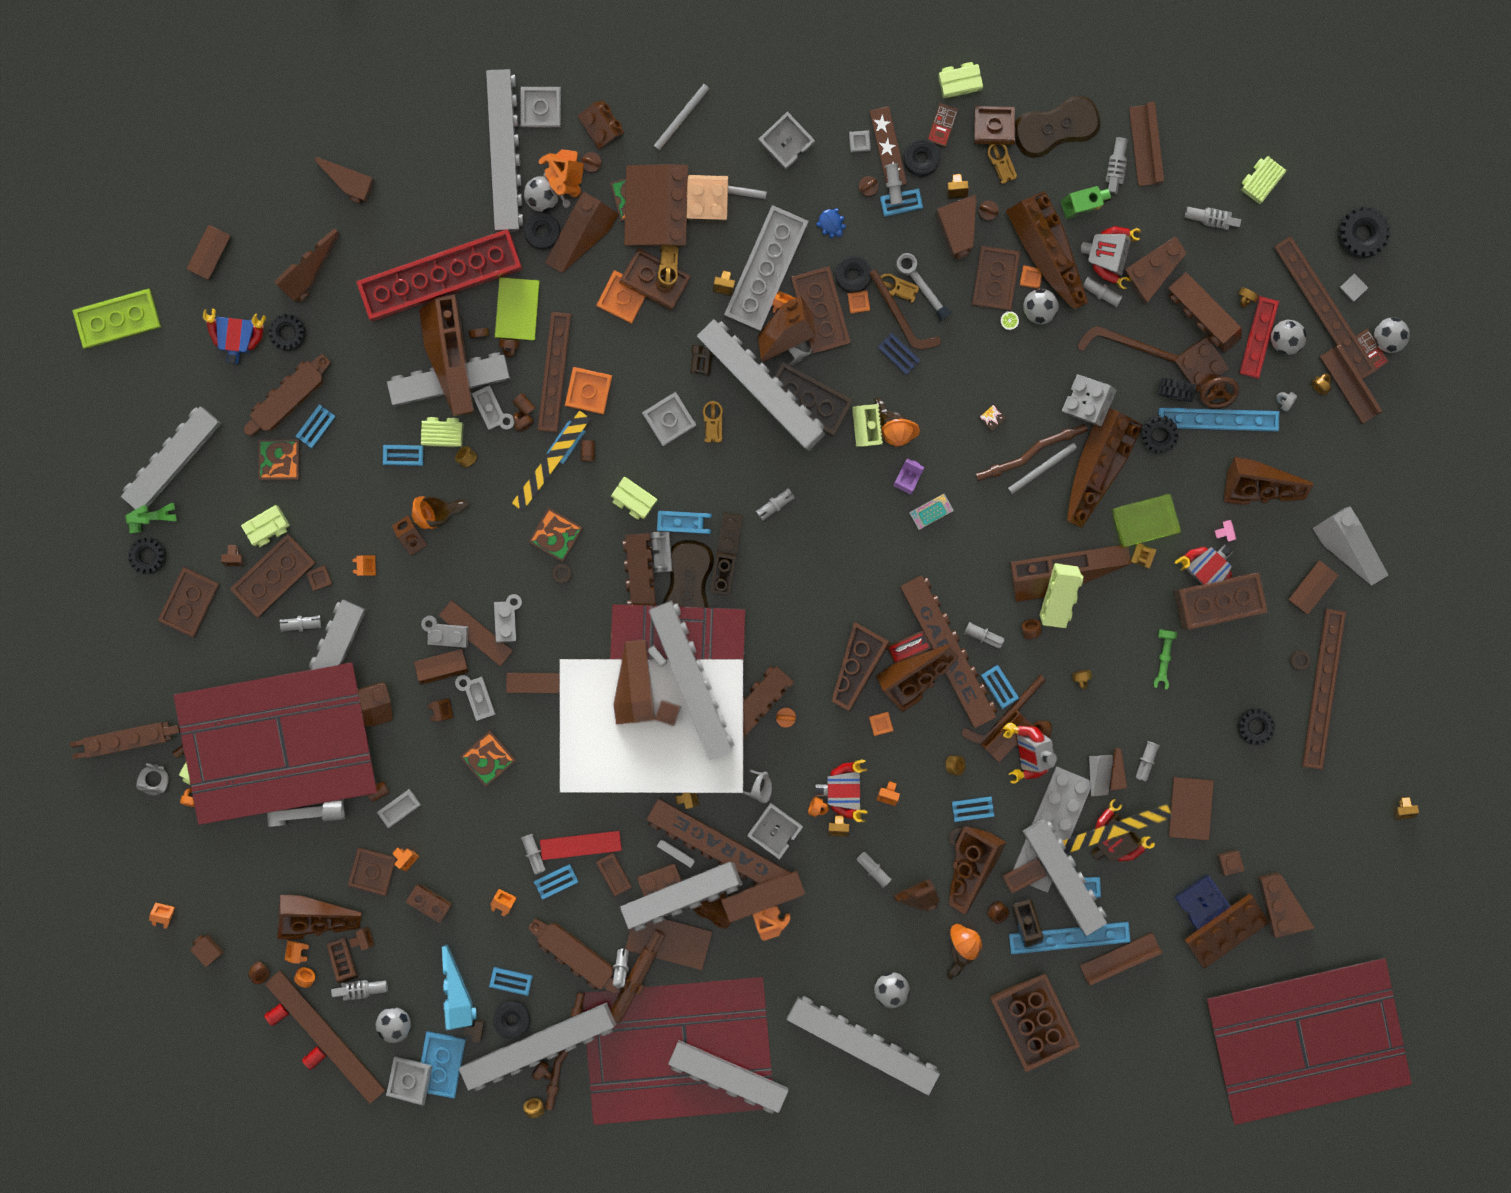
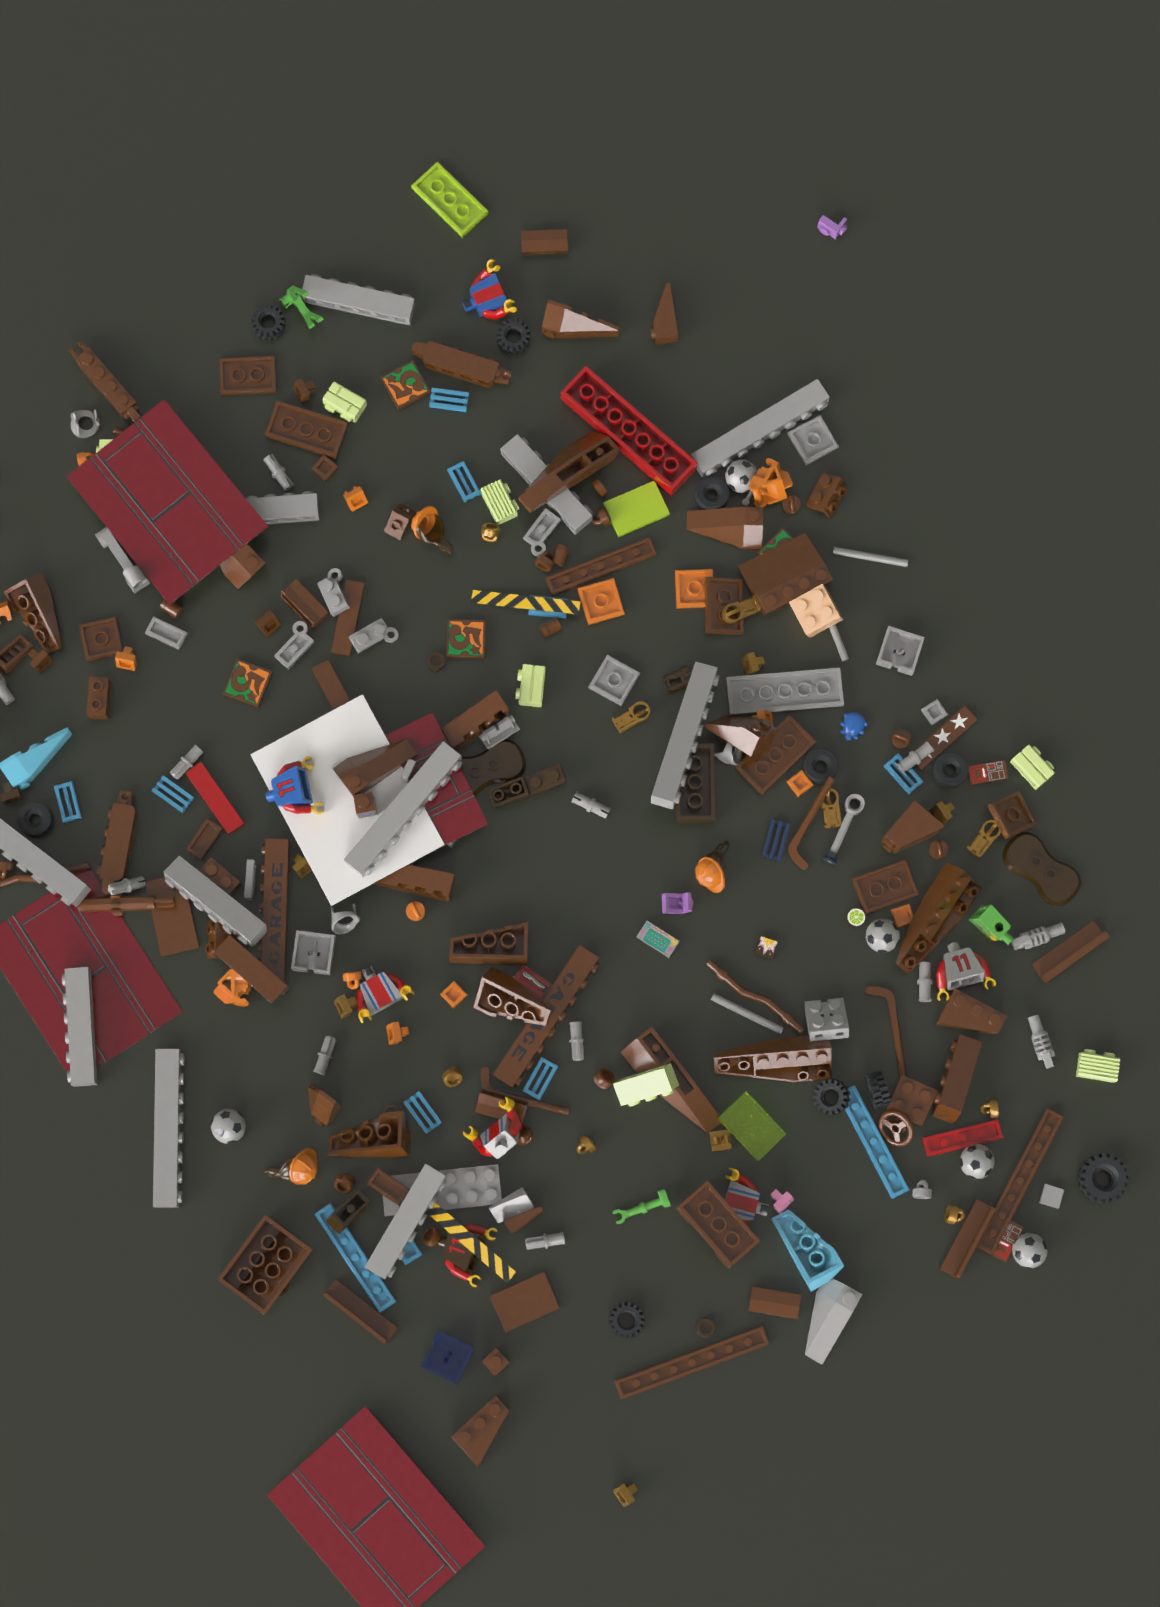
camera: 60 degrees right, 10 degrees down
orange tile [490,889,517,916] -> none
dark azure hinge [657,511,712,534] -> none
yellowish green brick [852,404,883,446] -> none
reddish brown plate [1185,893,1269,969] -> none
reddish brown wedge [1224,457,1313,505] -> none
none -> blue torso [265,756,324,815]
none -> reddish brown tile [421,1226,441,1247]
none -> medium azure wedge [771,1209,844,1291]

